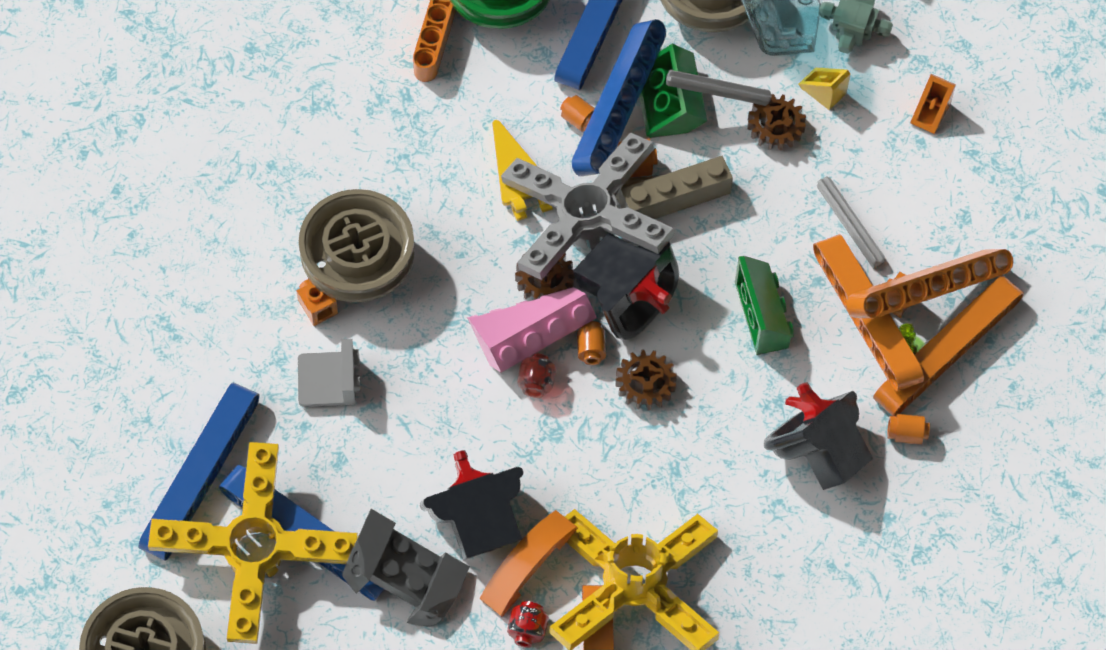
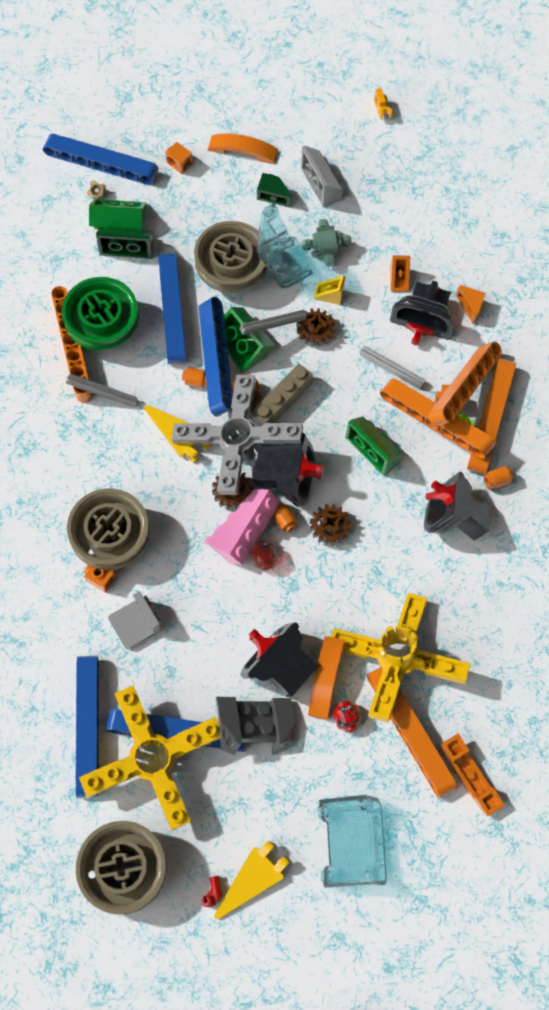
camera: 30 degrees left, 5 degrees up
none -> light grey axle [66,373,138,407]
none -> black piece [390,281,455,346]
none -> orange slope [456,285,486,324]

